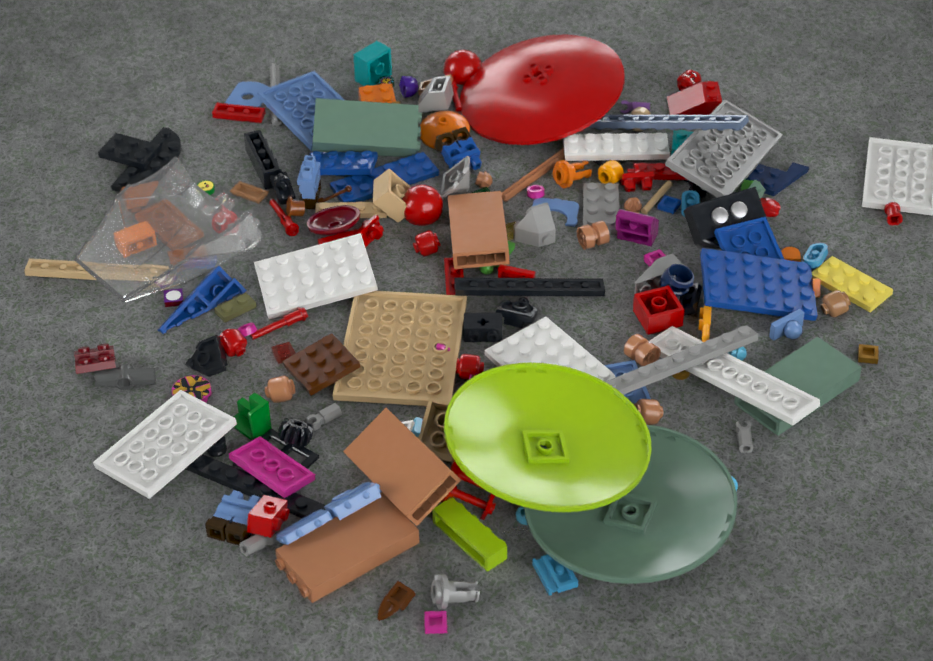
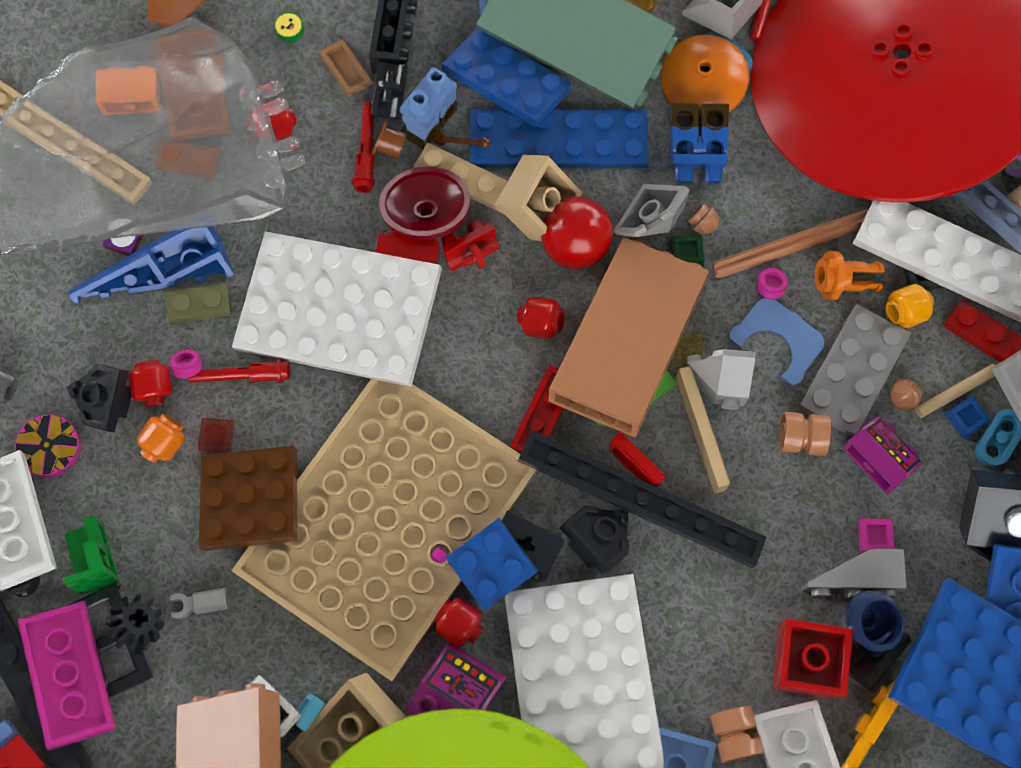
camera: 25 degrees right, 30 degrees up
nougat head [265,375,296,403] -> none
red hips [620,163,654,192] -> none
none -> orange head [137,414,185,463]
none -> blue plate [445,518,538,611]
none -> tan tile [676,366,730,494]

